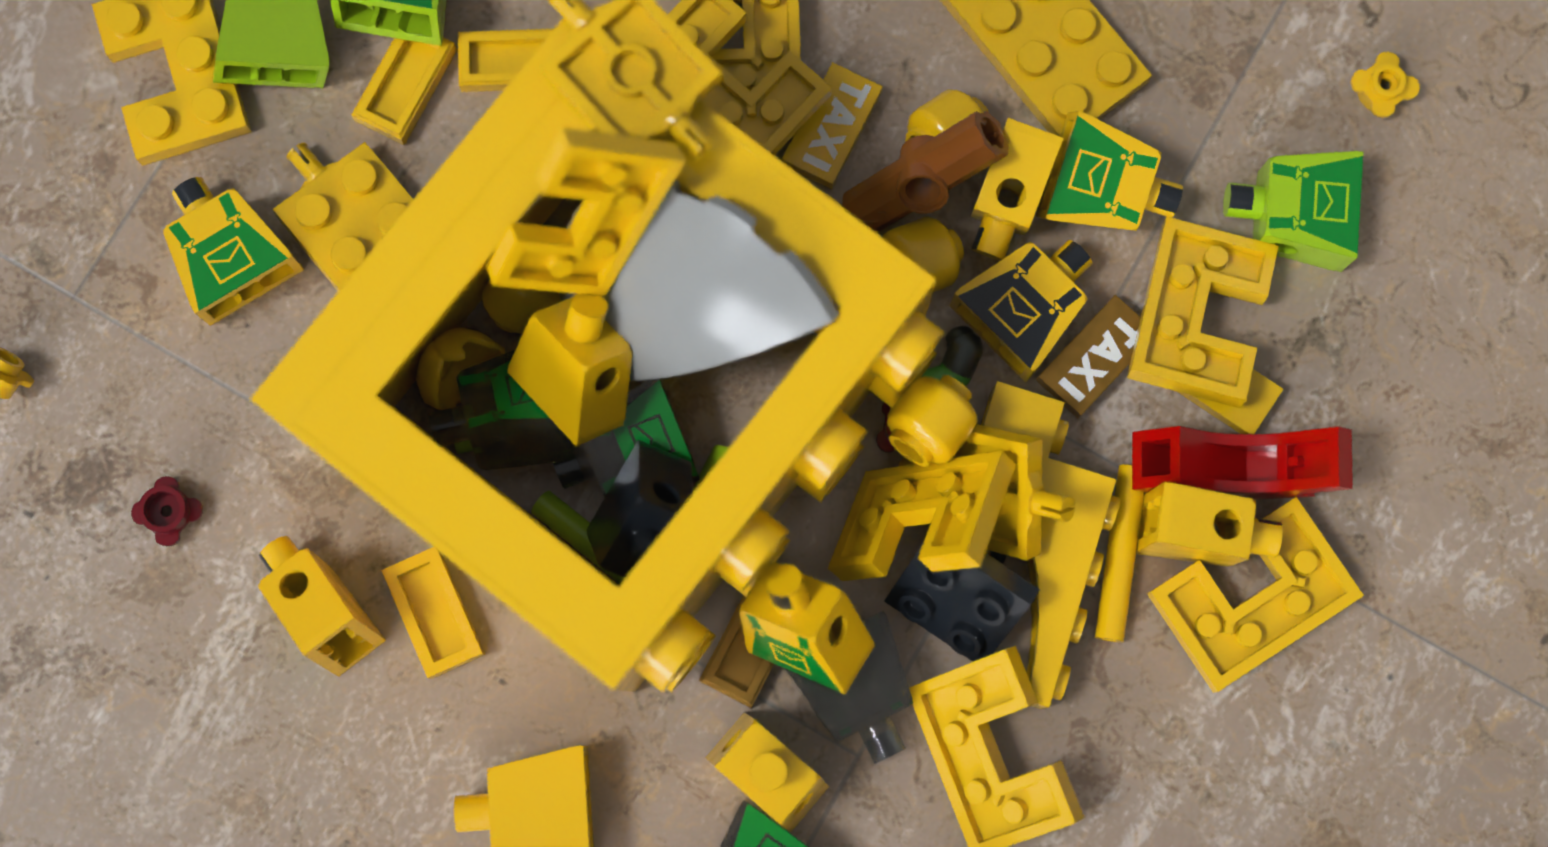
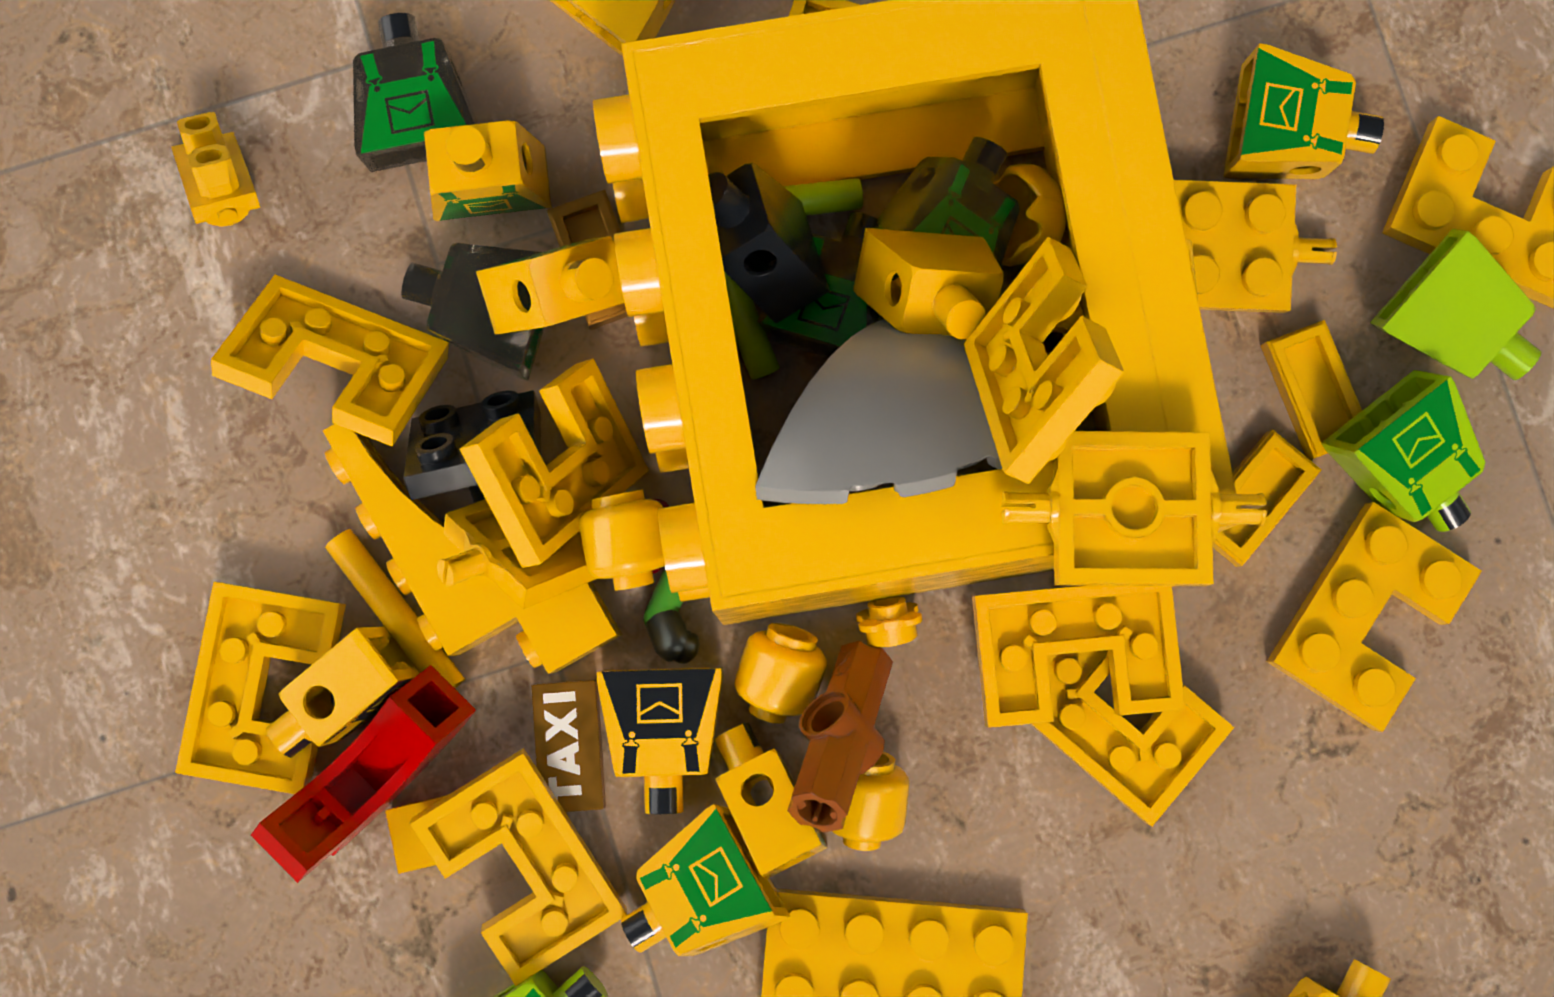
camera: 135 degrees right, 5 degrees up
yellow tile [782,62,883,189] -> none

